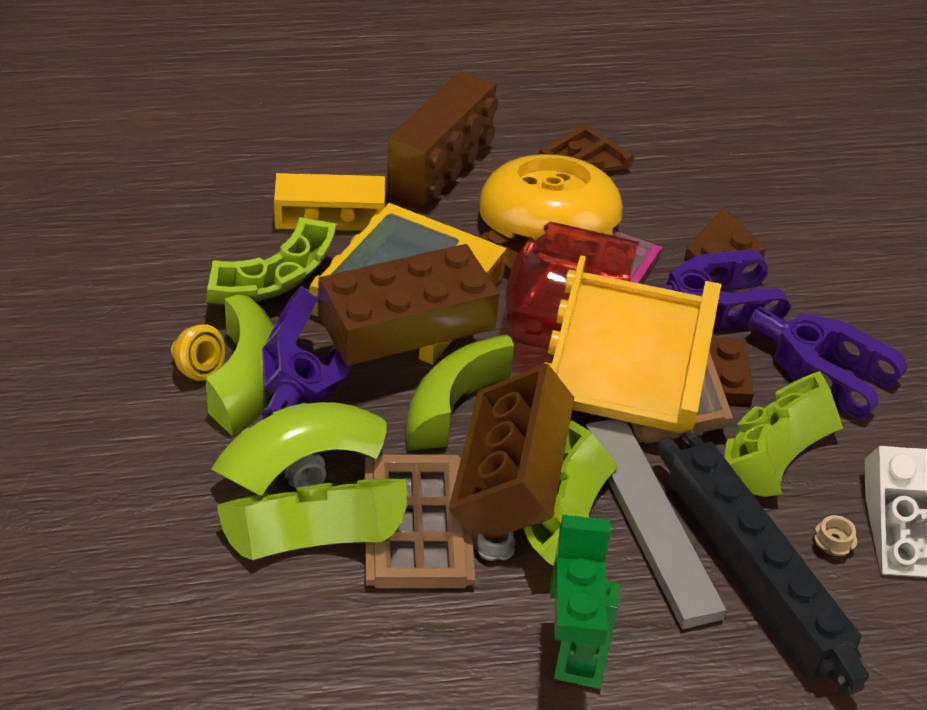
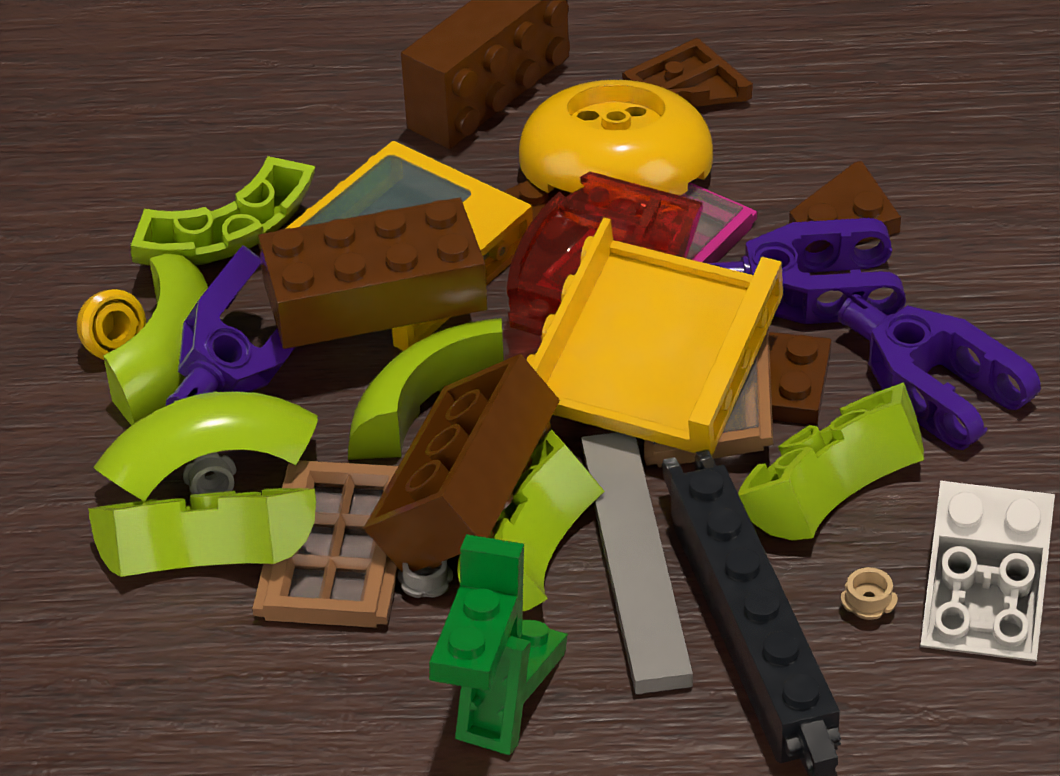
camera: 15 degrees right, 0 degrees up
yellow brick [274,173,385,231] -> none

